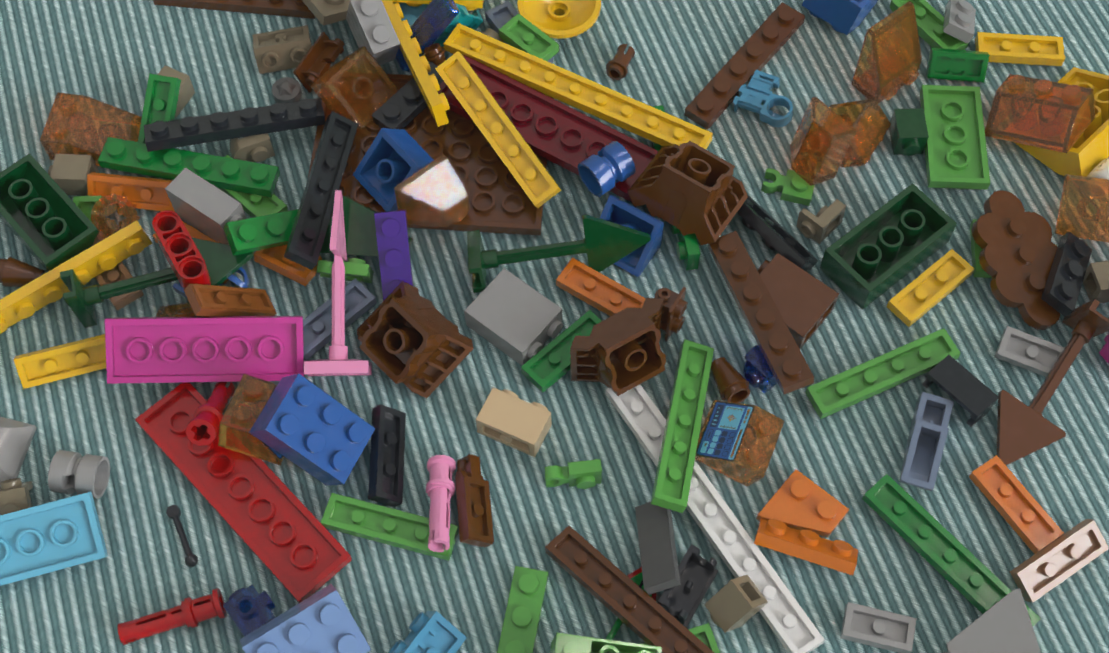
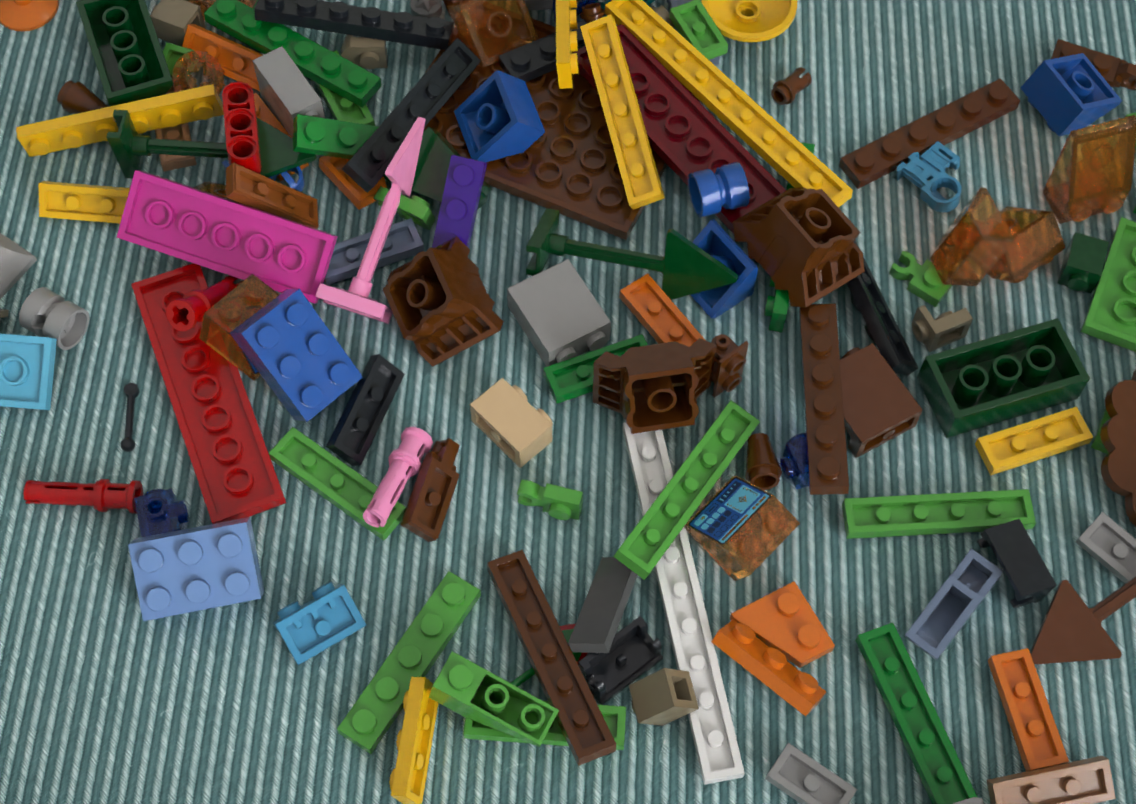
camera: 20 degrees right, 0 degrees up
slope [394,154,470,228] -> none

